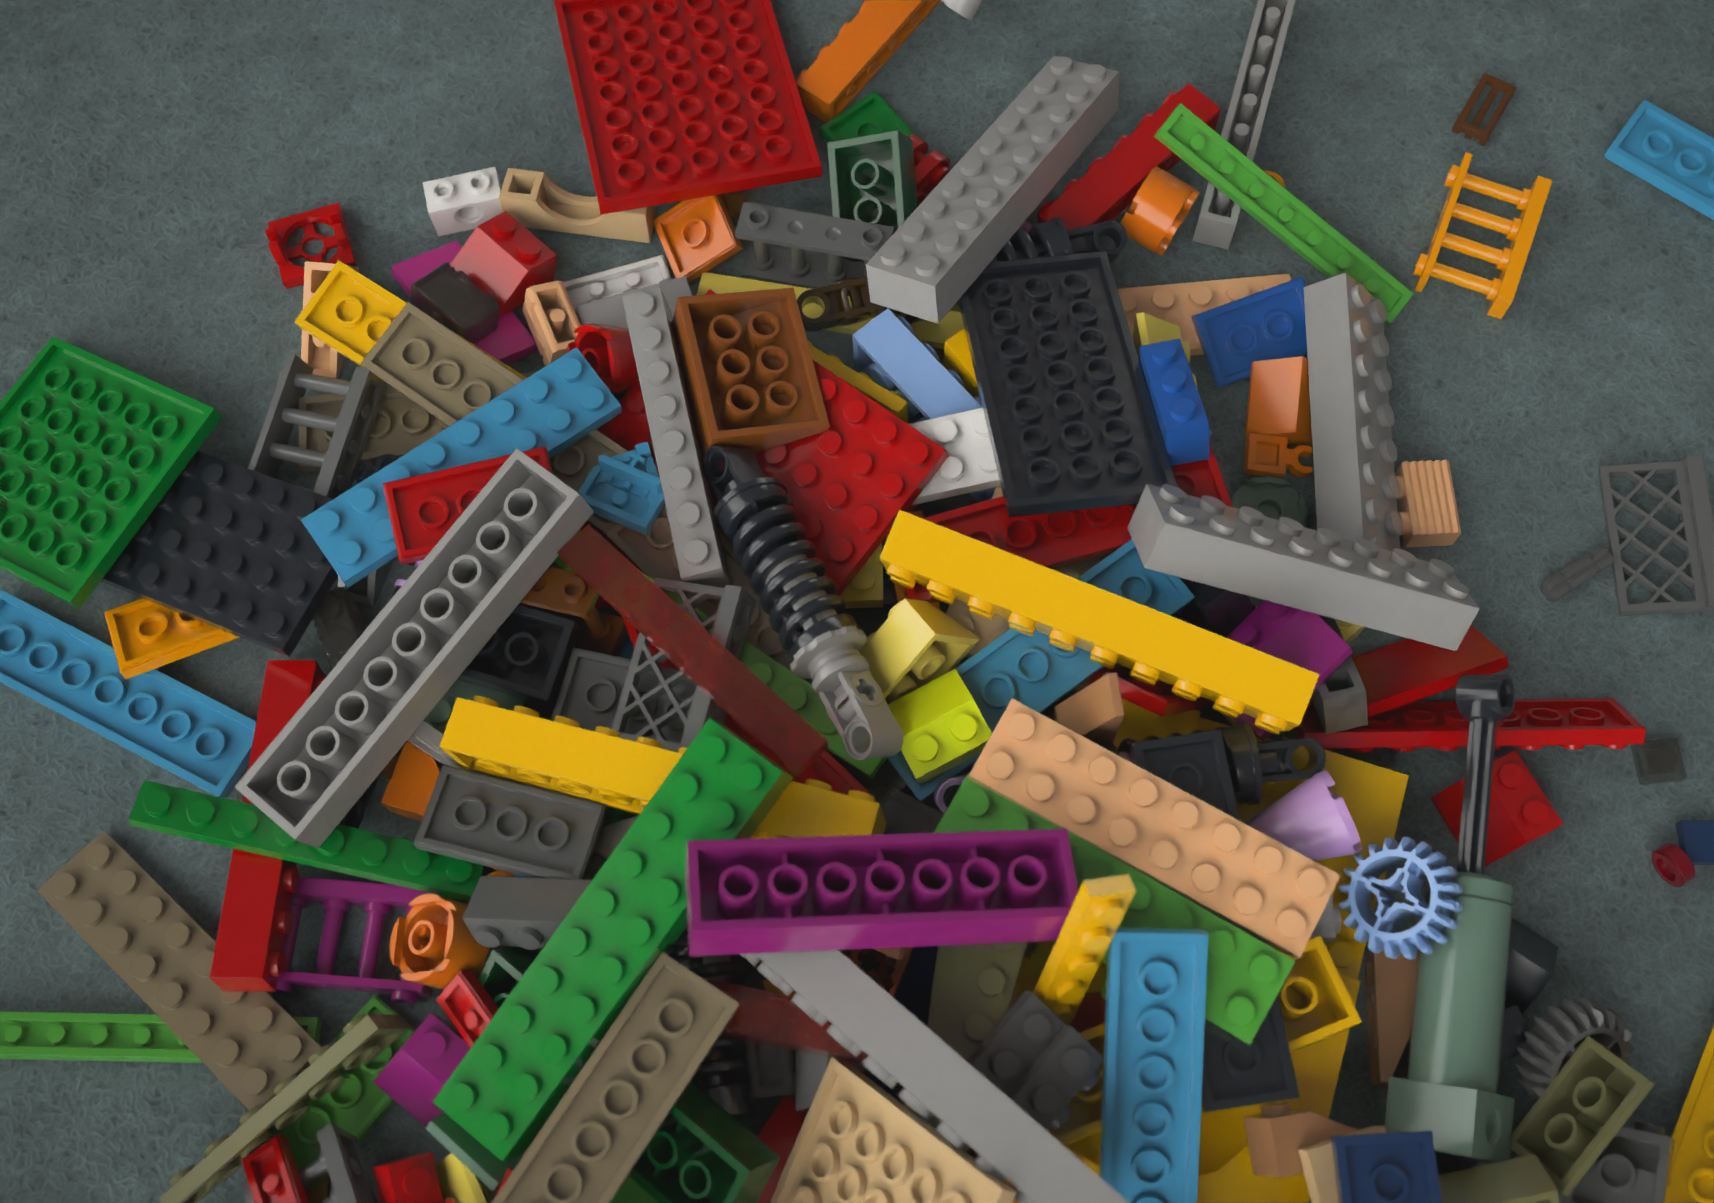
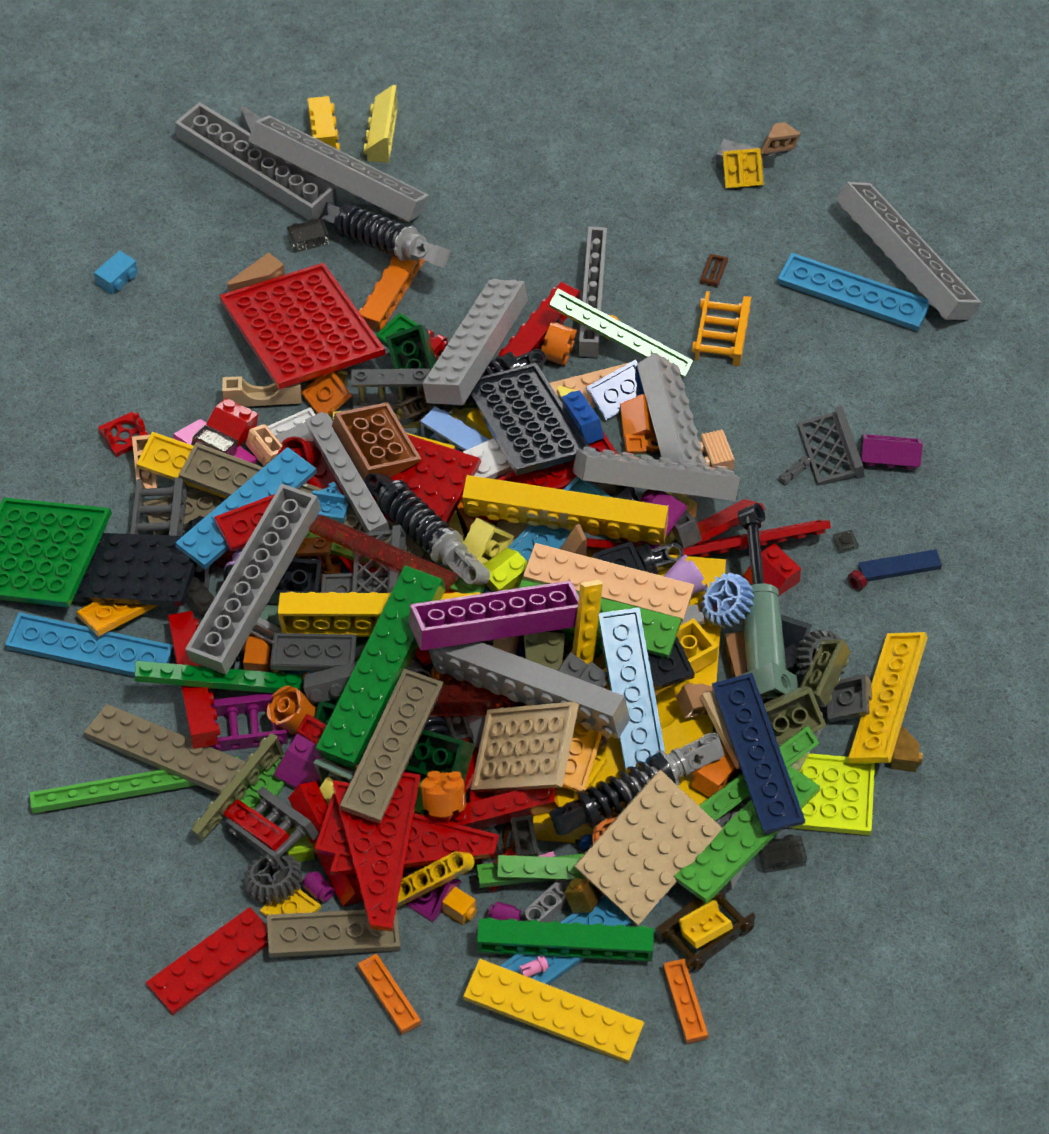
camera: 15 degrees left, 15 degrees down
white brick [423,167,503,236] -> none

